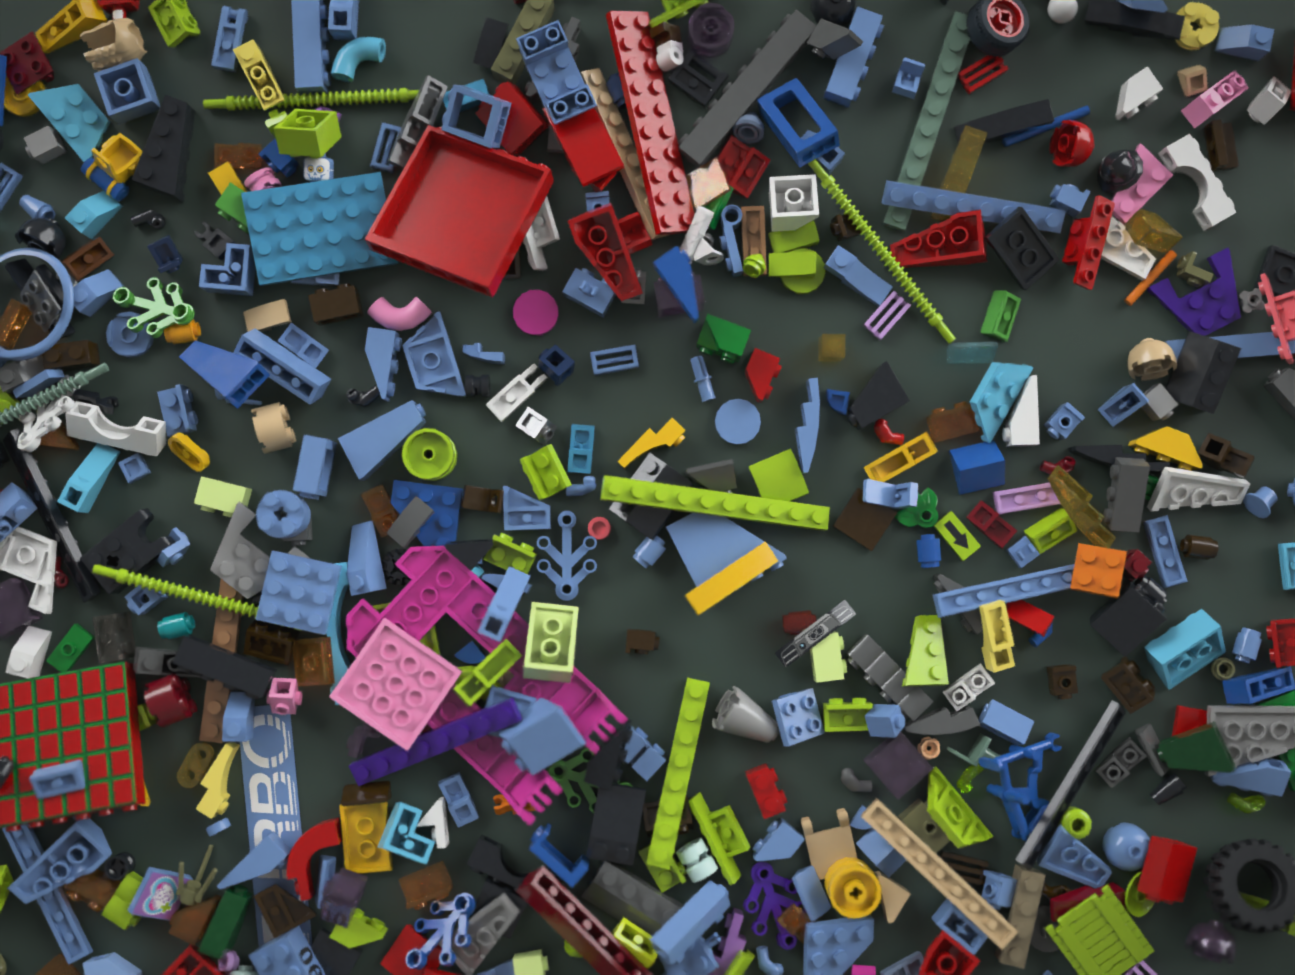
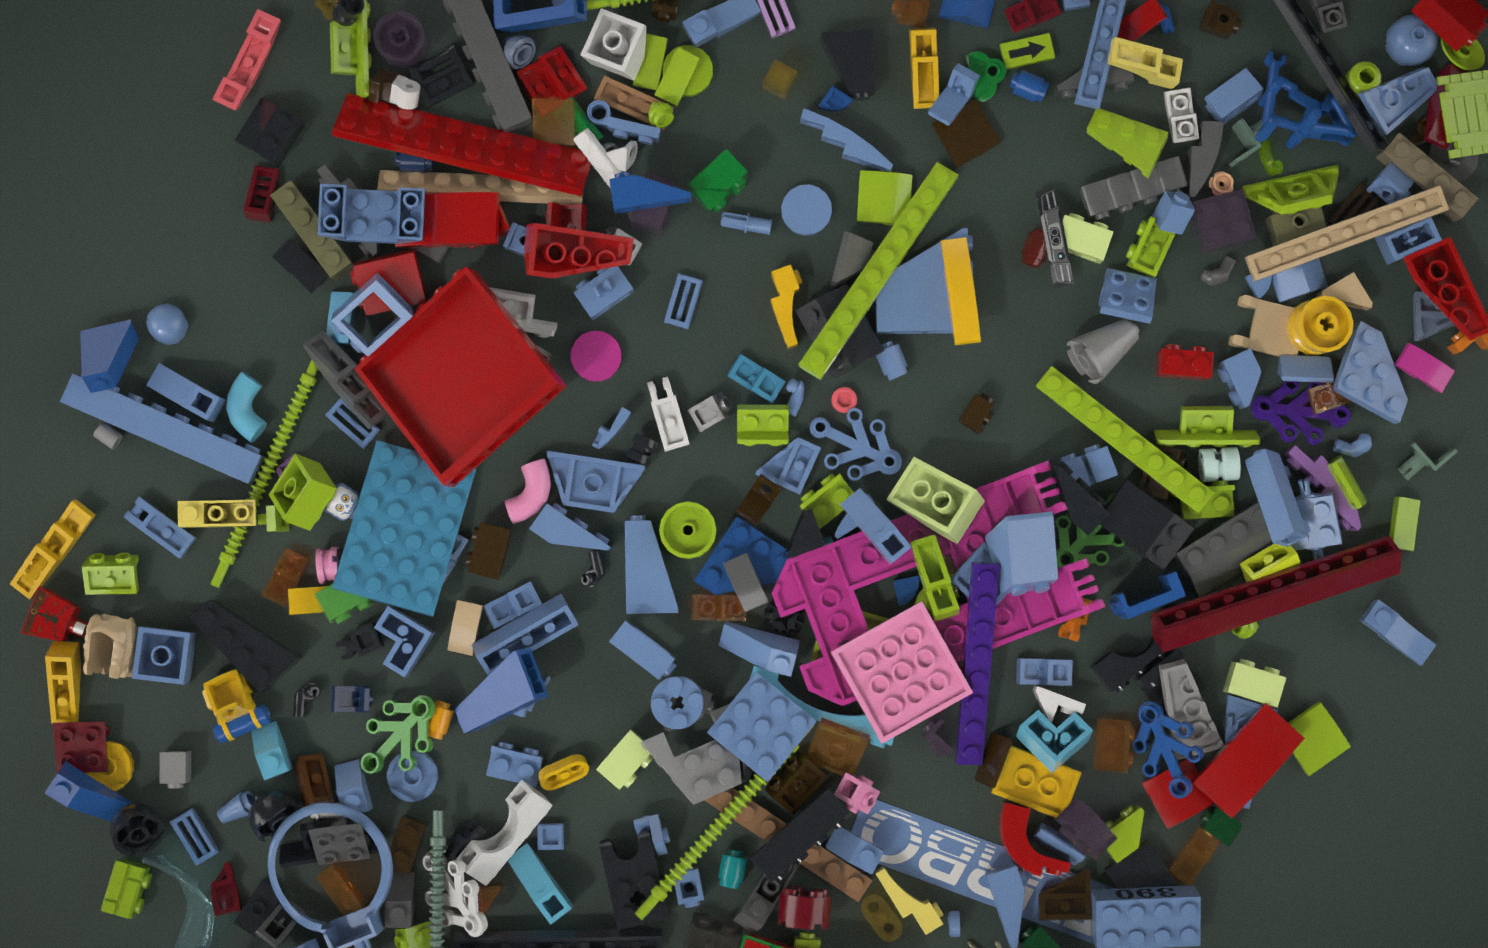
camera: 65 degrees left, 0 degrees up
medium blue tile [13,369,65,398] -> none
medium azure wing [28,84,110,162] -> none
tan brick [251,402,297,454] -> none
blue brick [259,139,299,177] -> none
dark blue brick [538,345,575,386] -> none
red slope [745,348,782,403] -> none
red arm [874,419,904,445] -> none

